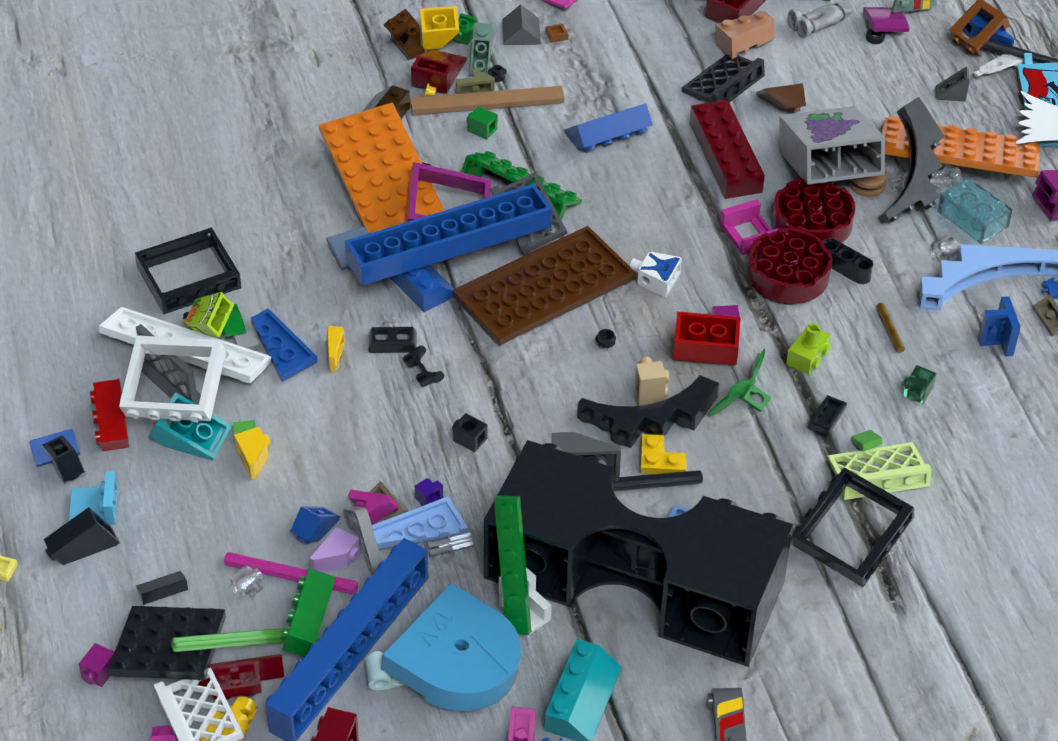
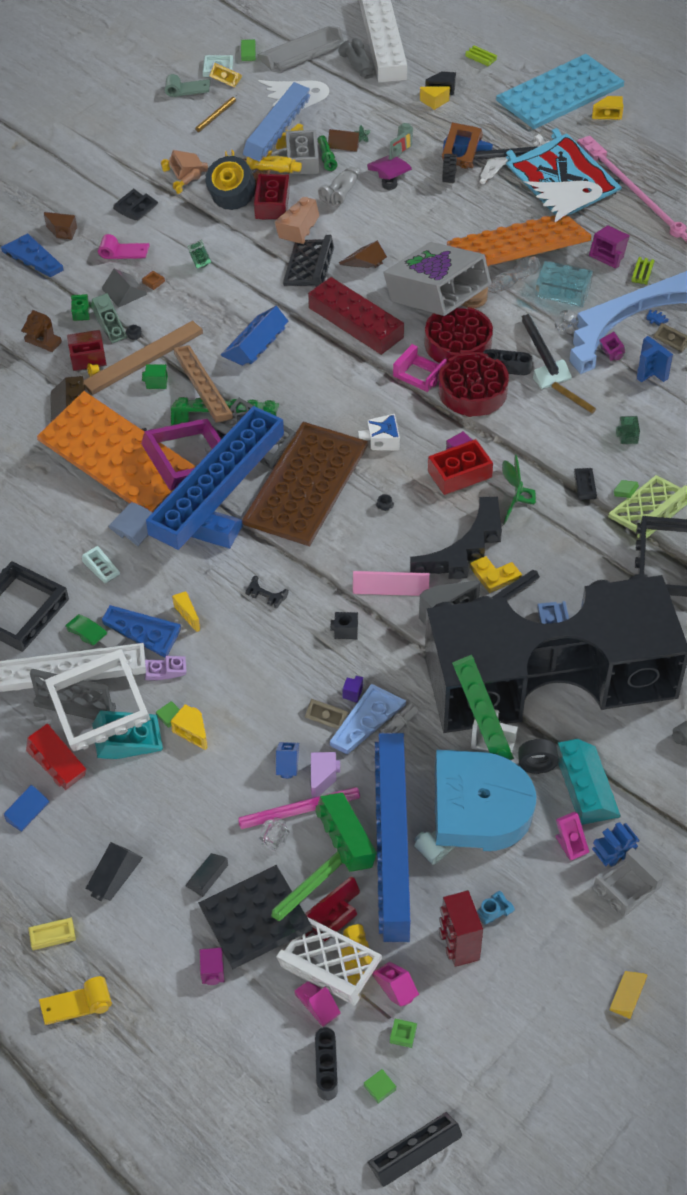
camera: 30 degrees left, 5 degrees up
black slope [43,435,85,482] -> none
medium azure bracket [69,471,118,524] -> none
lime torso [183,292,234,338] -> none
light grey beam [343,506,382,575] -> none
dark pink slope [348,489,399,525] -> none
black piece [368,327,417,353] -> none
yellow slope [420,6,459,50] -> none
olive slope [456,68,495,94] -> none
tan brick [634,357,669,406] -> none
lime brick [786,323,832,375] -> none
black arch [878,97,945,224] -> none
dark grey slope [936,66,970,102] -> none
none -> light aqua slope [82,546,120,583]
none -> lavender slope [145,656,186,680]
none -> medium nougat tile [173,345,233,423]
none -> clear green brick [187,239,211,268]
none -> bright pink slope [353,571,430,596]
none -> black tyre [442,154,457,183]
none -> black tyre [518,739,558,774]
none -> black axle [522,314,559,376]
none -> light aqua slope [533,359,572,389]
none -> magenta brick [599,331,625,361]

